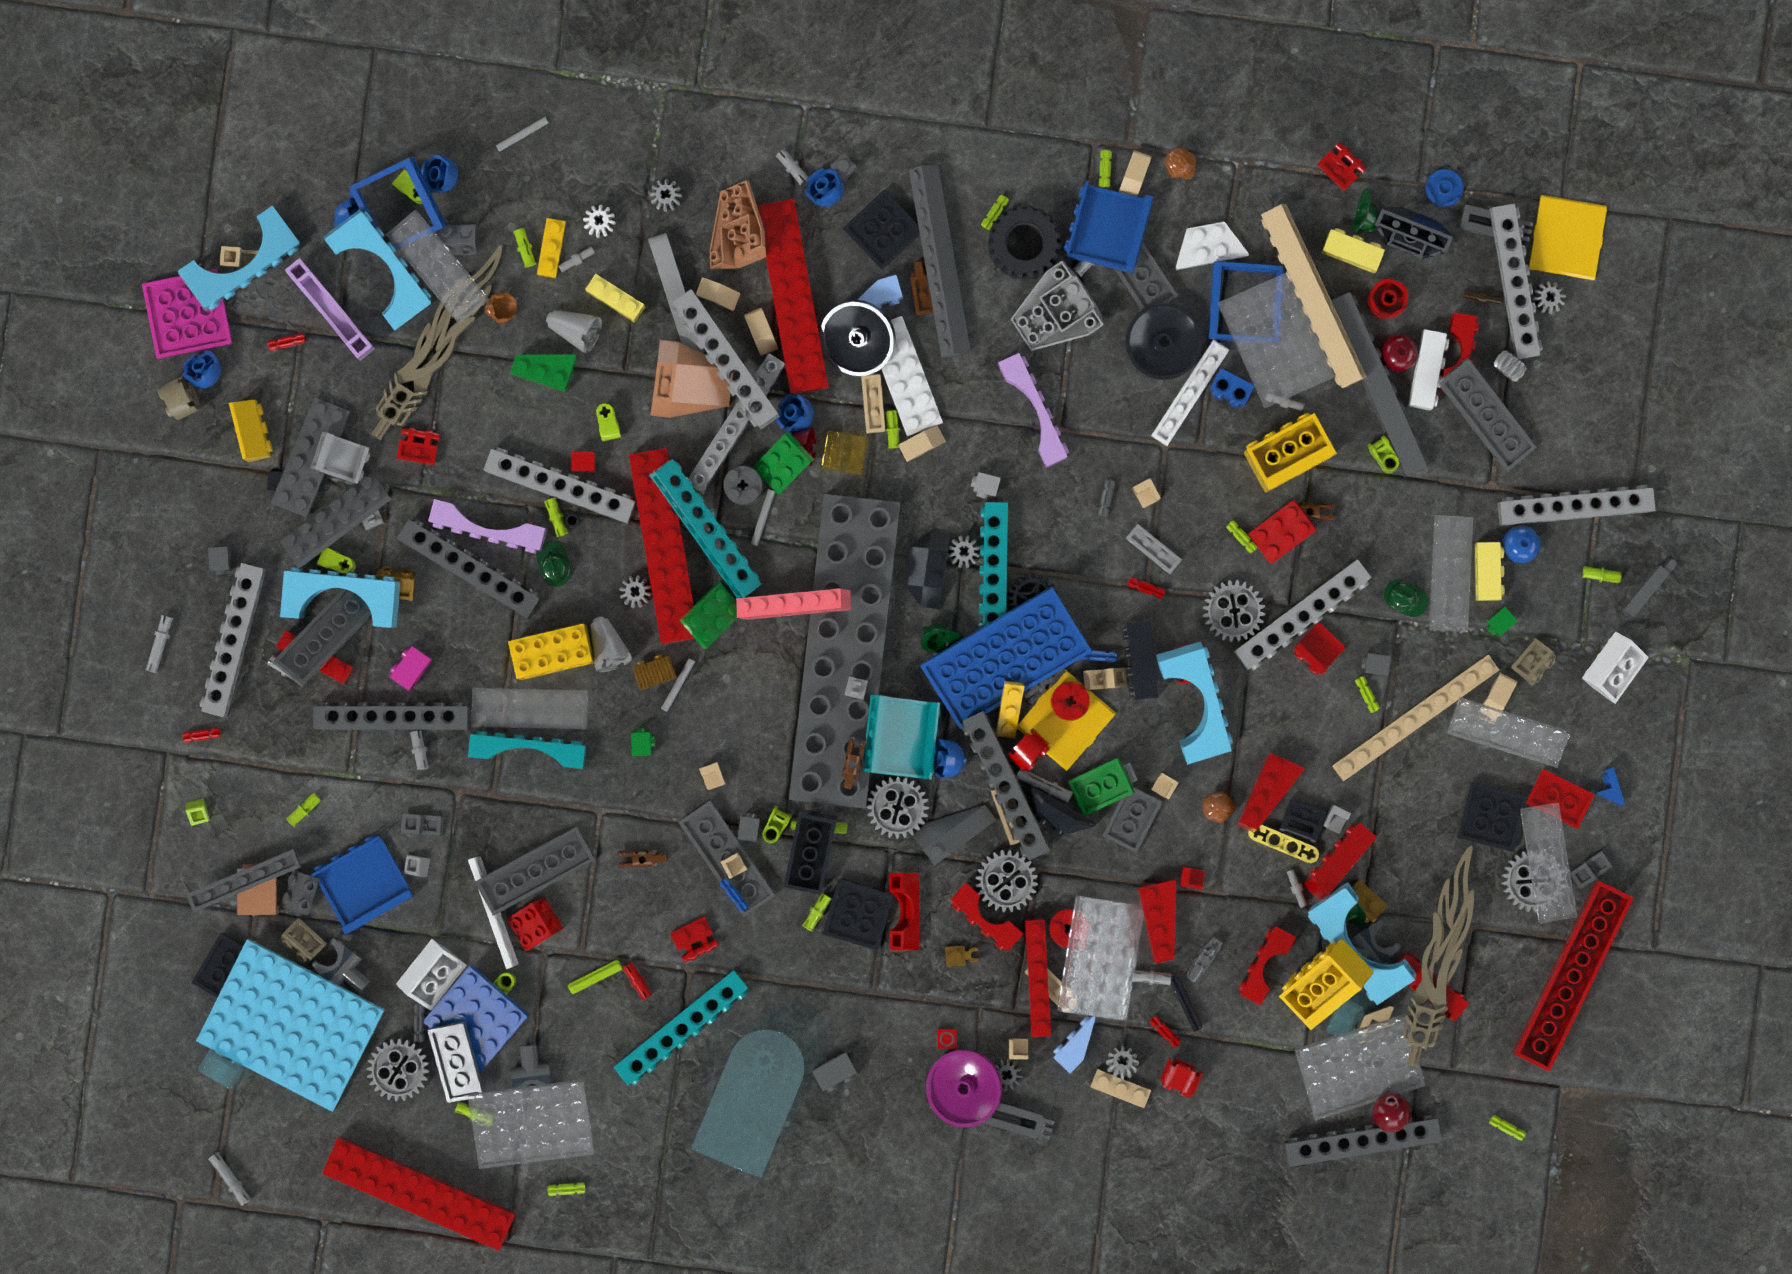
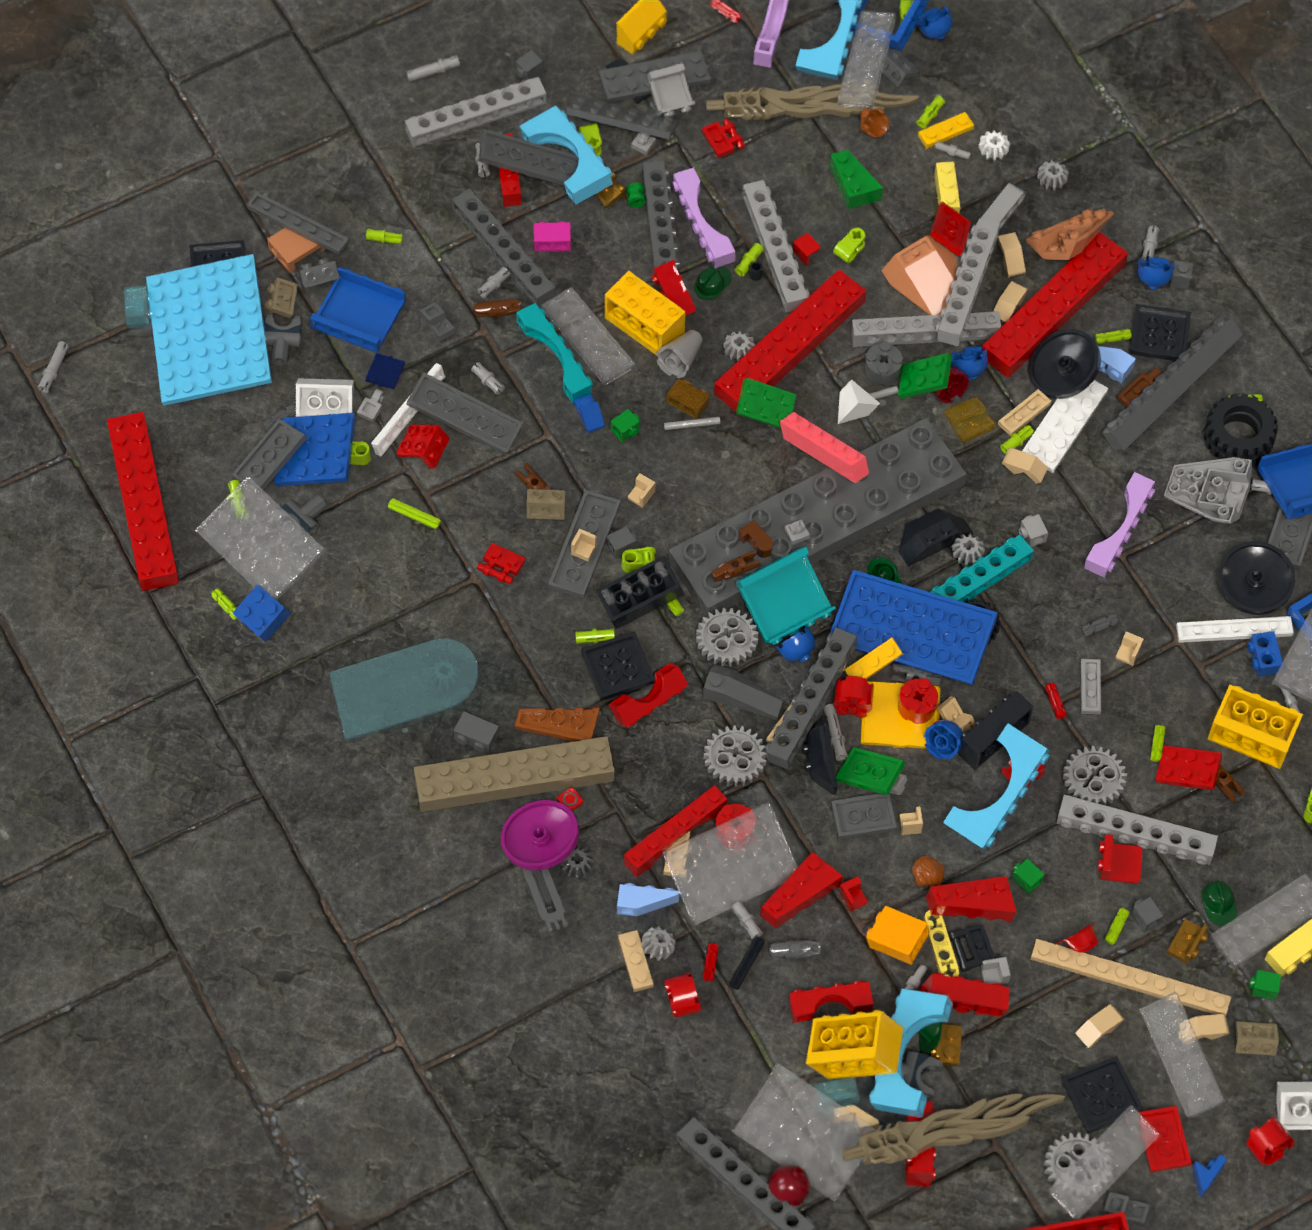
camera: 50 degrees right, 25 degrees down
red axle [182,727,221,743] -> none
lime slope [185,799,210,826] -> none
light grey gear [367,1038,430,1102] -> none
light grey slope [404,854,430,877] -> none
light grey bar [496,117,548,152] -> none
light grey cone [546,310,602,353] -> none
teal brick [613,970,749,1085] -> none
red pin [622,962,653,1001] -> none
teal brick [650,459,761,598] -> none
blue axle [720,878,749,912] -> none
pearl gold plate [945,946,979,966] -> none
red arch [950,882,1023,951] -> none
tan panel [1009,1038,1028,1059] -> none
blue axle [1080,650,1117,662] -> none
none -> blue brick [232,584,291,642]
none -> light grey plate [357,389,384,423]
none -> clear blue piece [365,353,405,389]
none -> dark tan brick [414,736,614,812]
none -> light grey pin [471,362,505,395]
none -> reddish brown hinge [473,299,520,317]
none -> dark orange wing [515,708,600,742]
none -> dark tan bracket [527,489,565,520]
none -> blue slope [574,394,605,433]
none -> green wheel [626,183,646,208]
none -> red wedge [651,259,696,316]
none -> reddish brown leg [738,520,773,558]
none -> white slope [838,379,880,424]
none -> light orange brick [866,906,930,965]
none -> blue cylinder [924,719,963,759]
none -> red plate [930,202,971,256]
none -> green brick [1012,859,1045,895]
none -> red piece [1054,922,1098,953]
none -> tan slope [1076,1004,1124,1048]
none -> lime axle [1095,329,1132,344]
none -> pearl gold bracket [1166,919,1209,965]
none -> red brick [1246,1117,1295,1166]

